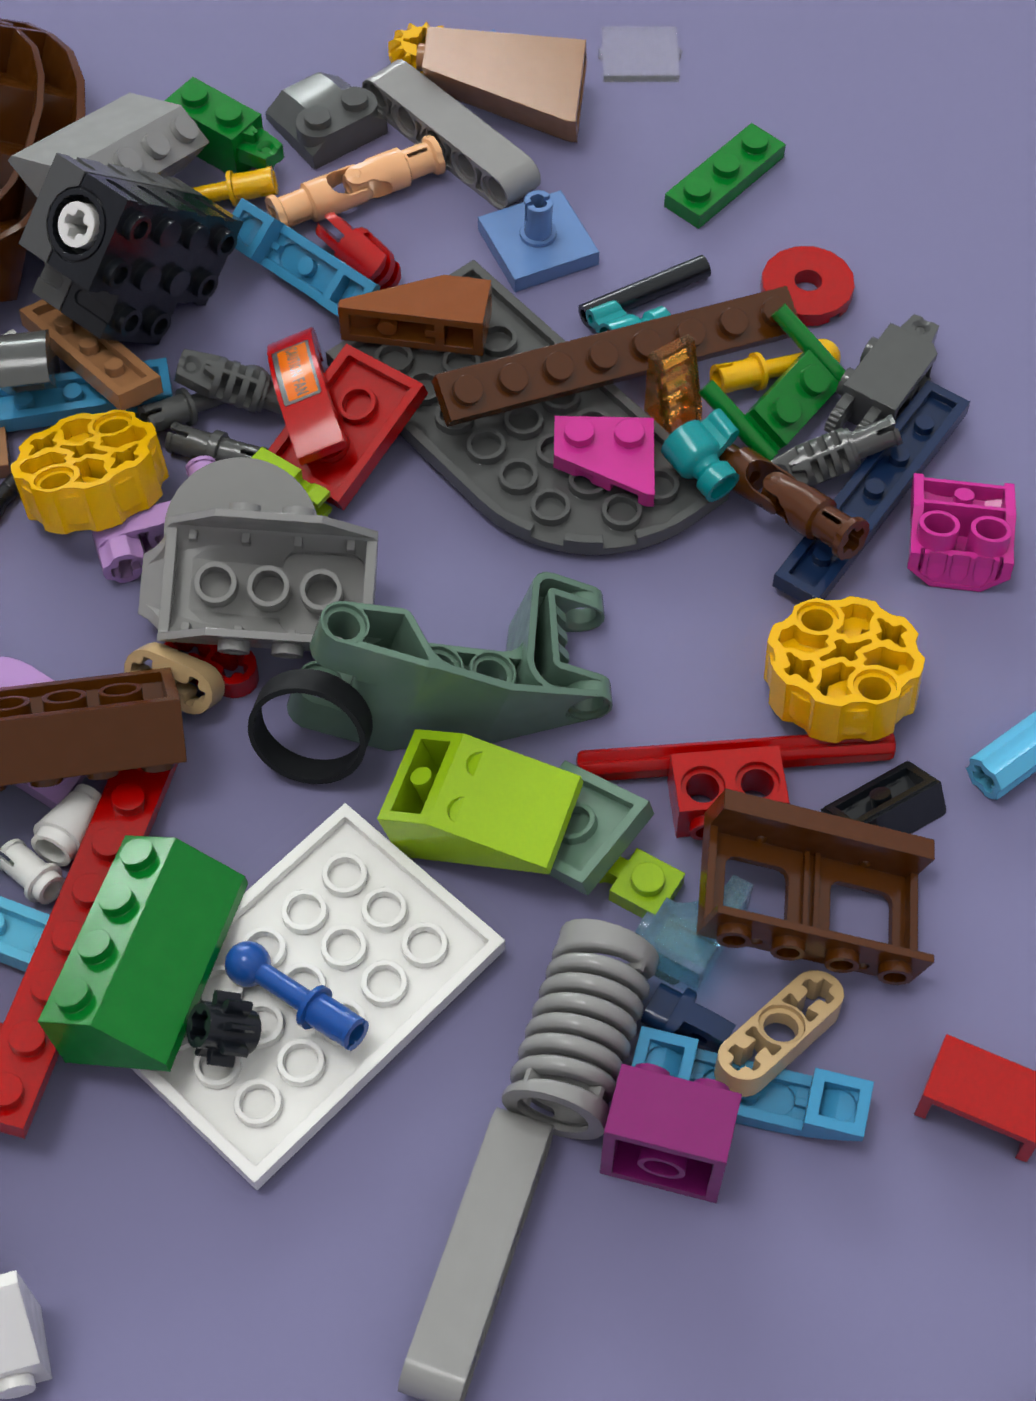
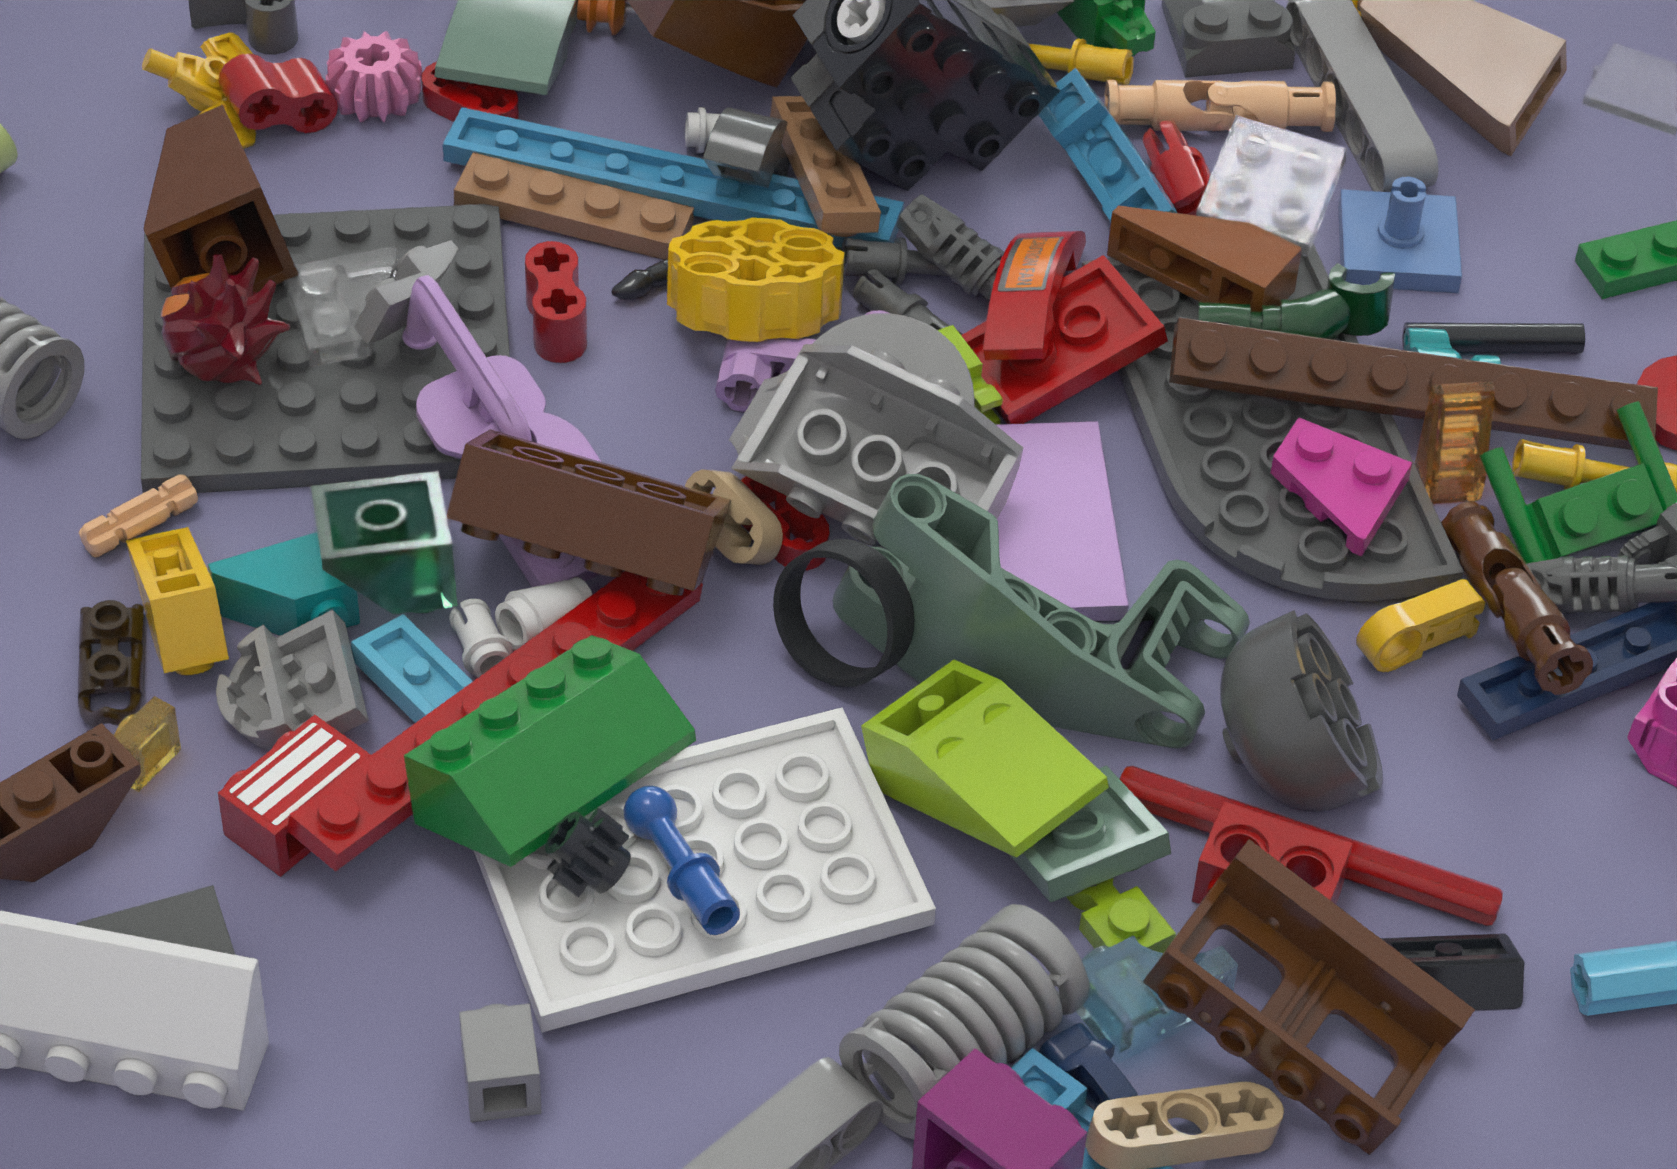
camera: 25 degrees right, 10 degrees down
teal piece [661,408,739,502] -> none
yellow connector [764,596,925,743] -> none
none -> light grey brick [459,1003,541,1122]
none -> lavender tile [997,421,1129,621]
none -> clear plate [1196,115,1347,256]
none -> dark green piece [1197,263,1395,340]
none -> dark grey cylinder [1220,610,1383,812]
none -> yellow piece [1356,579,1485,672]

